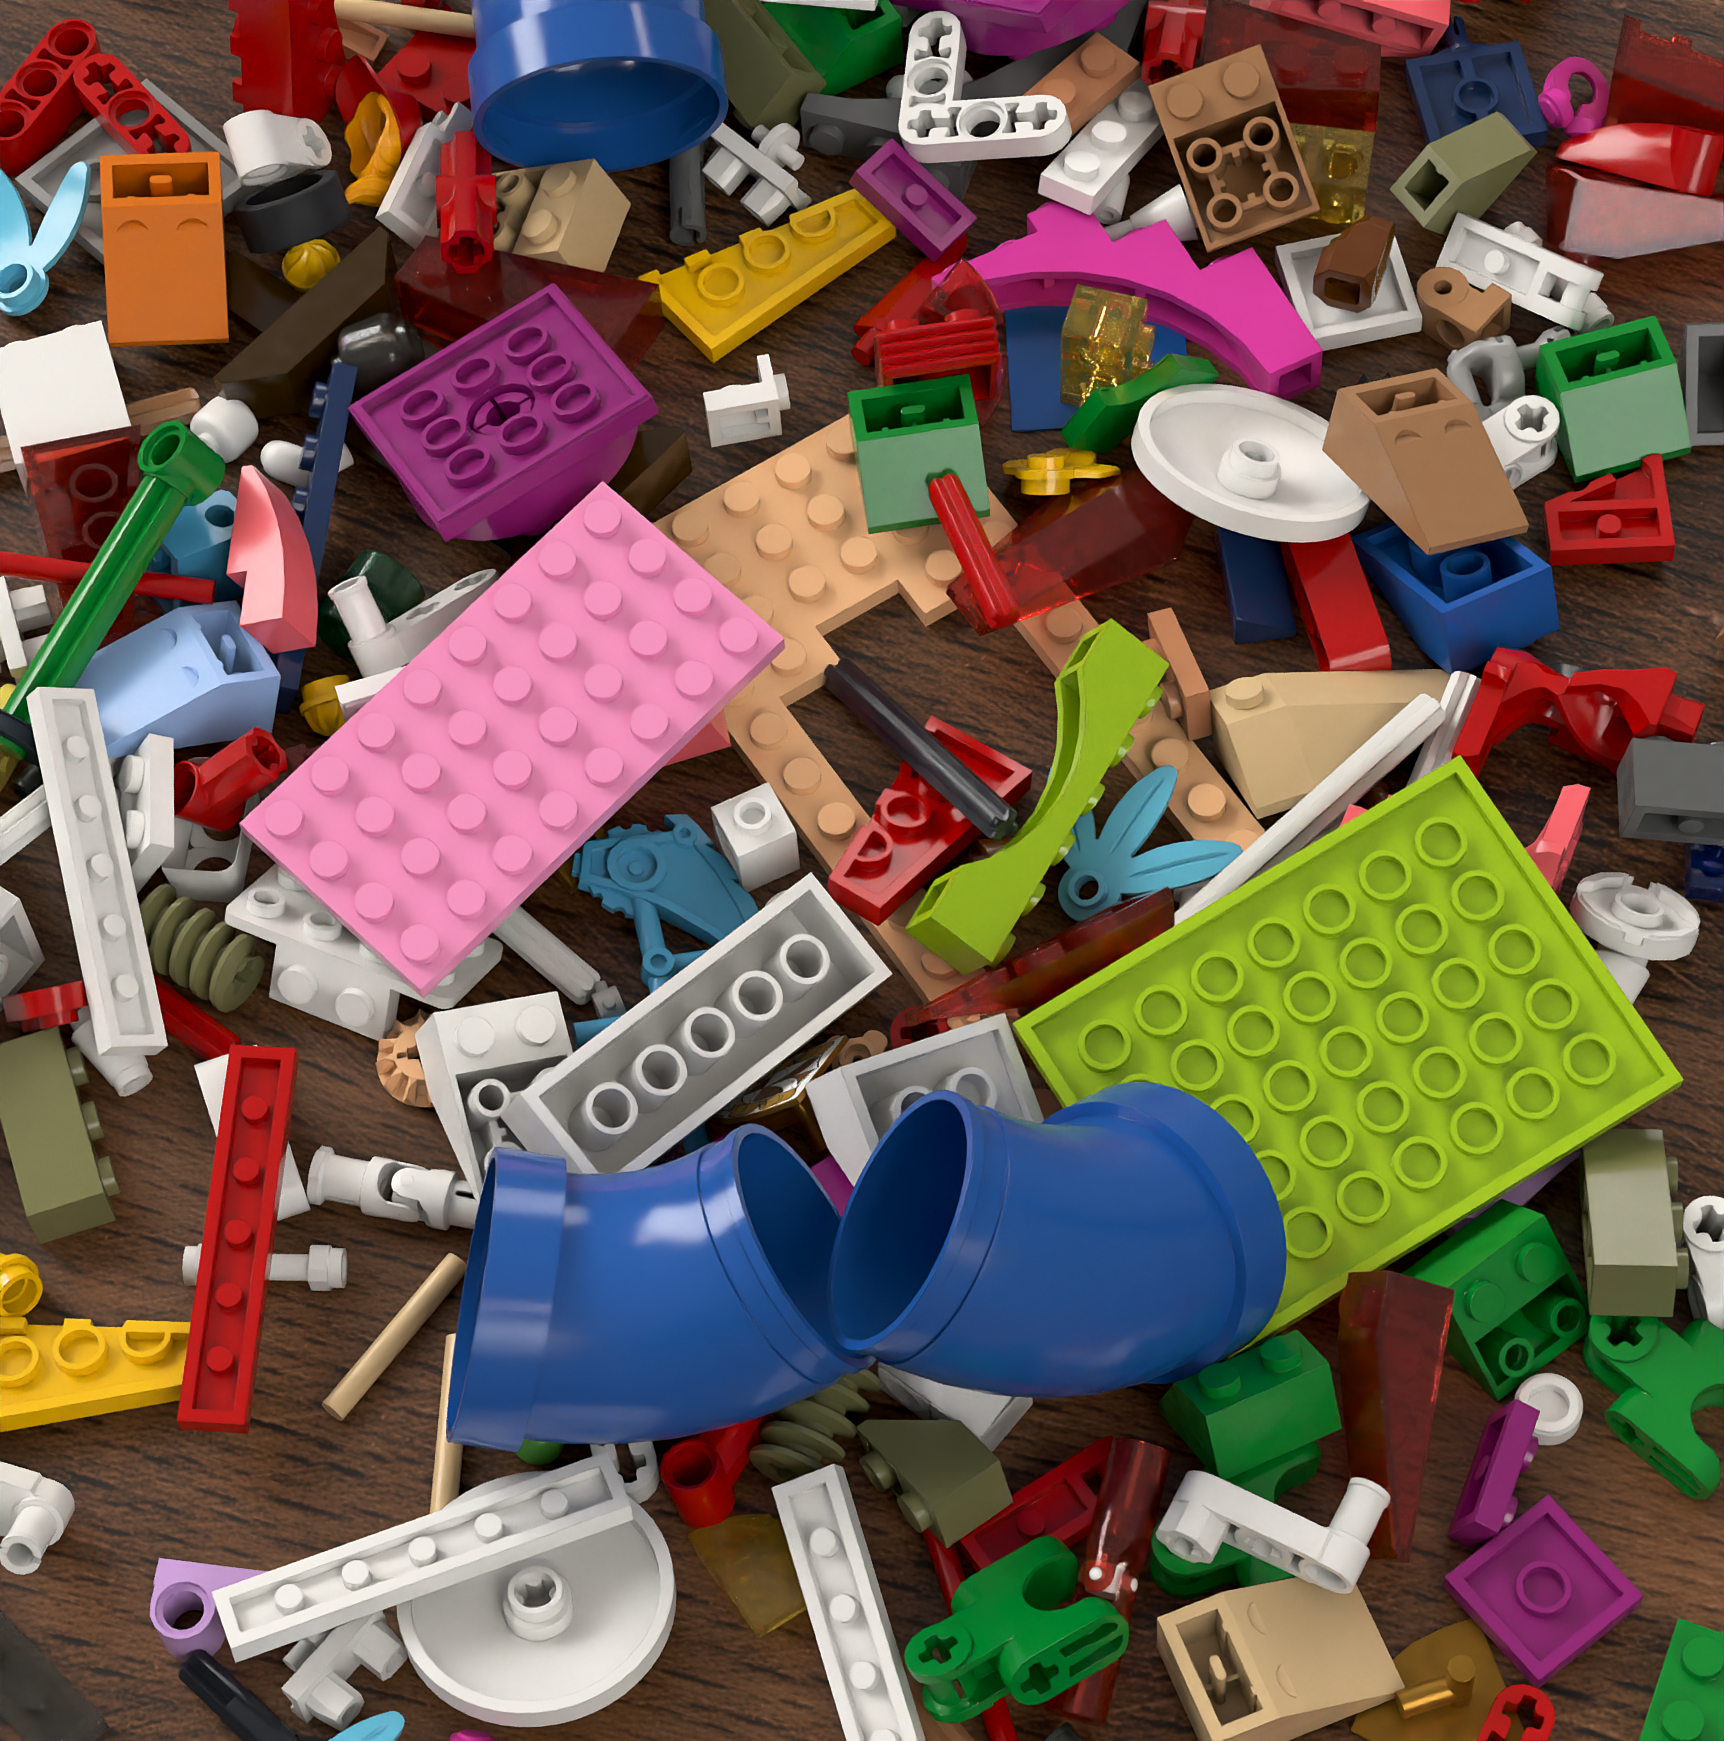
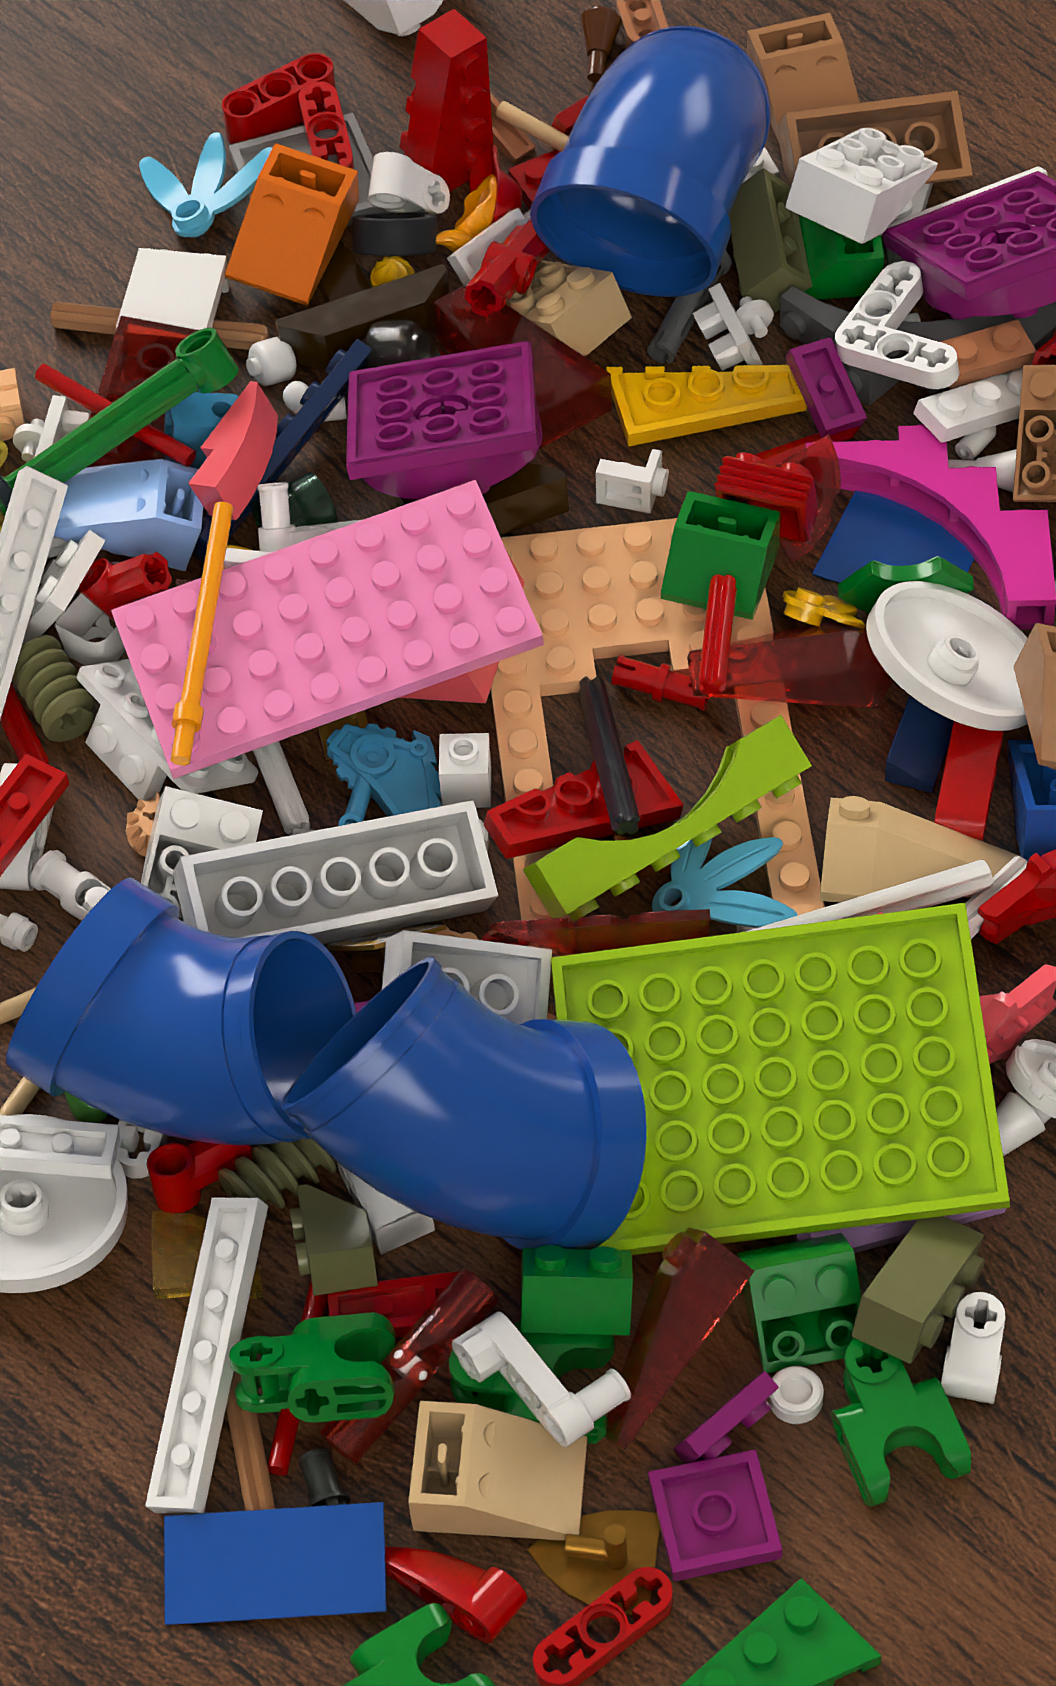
camera: 25 degrees right, 5 degrees down
clear yellow brick [1060,284,1156,407] -> none
nougat plate [1142,607,1213,741] -> none
none -> light orange bar [170,502,233,766]
none -> red pin [611,655,711,711]

